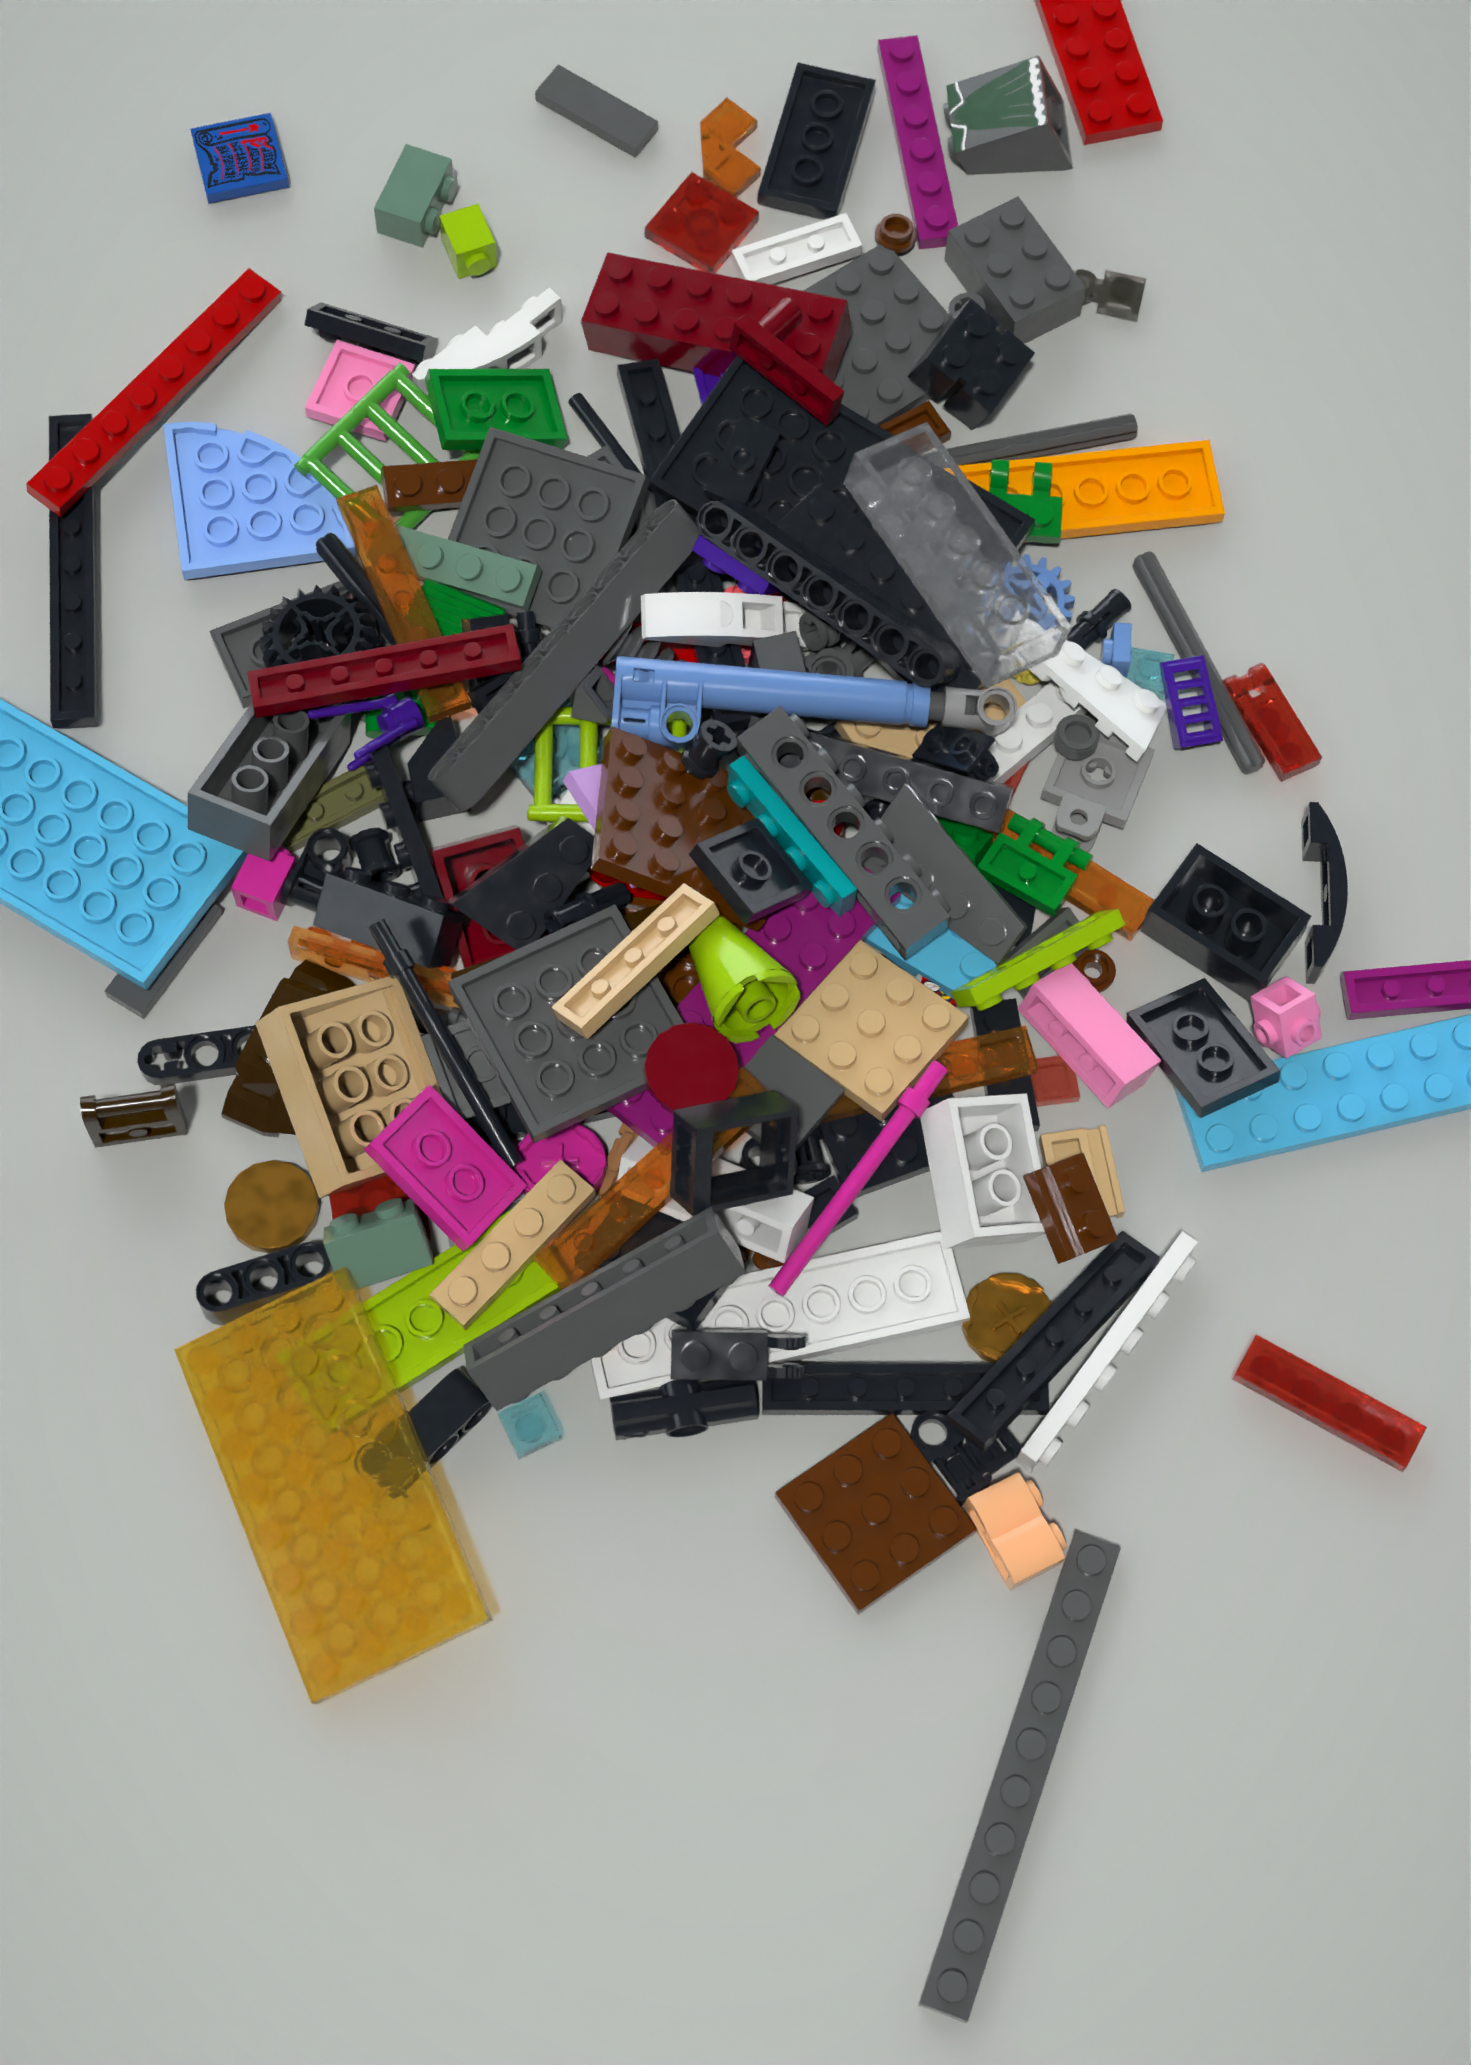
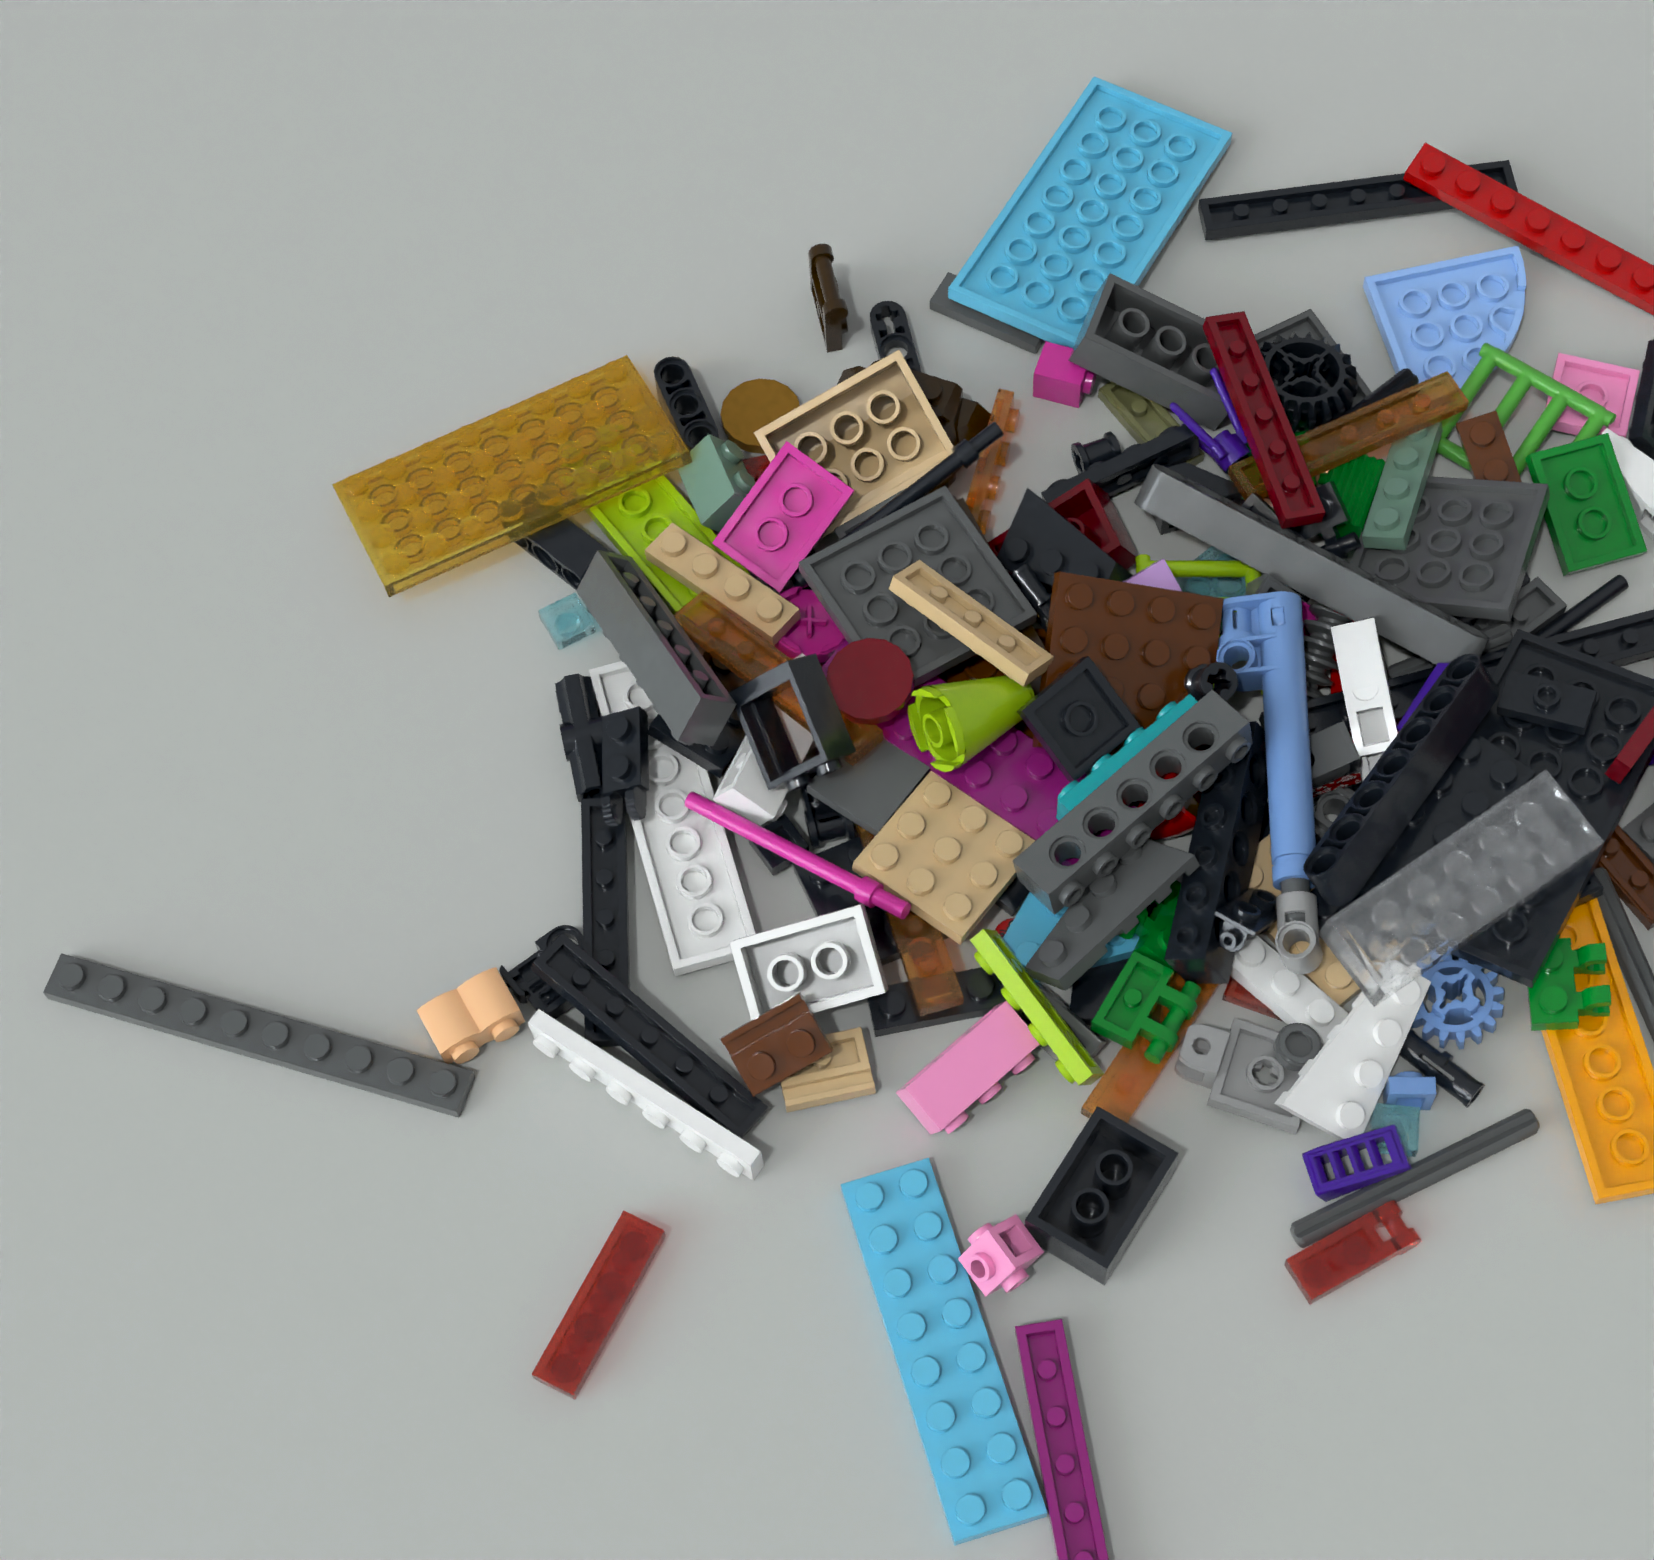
camera: 95 degrees right, 5 degrees down
black piece [281,828,352,912] -> none
black brick [313,867,464,968] -> none
reddish brown plate [774,1413,977,1615] -> none
pearl gold tile [961,1273,1052,1364] -> none
clear red tile [1028,1056,1080,1107] -> none
reddish brown plate [1072,949,1116,993] -> none
black plate [1127,978,1280,1118] -> none
black slope [1301,802,1348,984] -> none

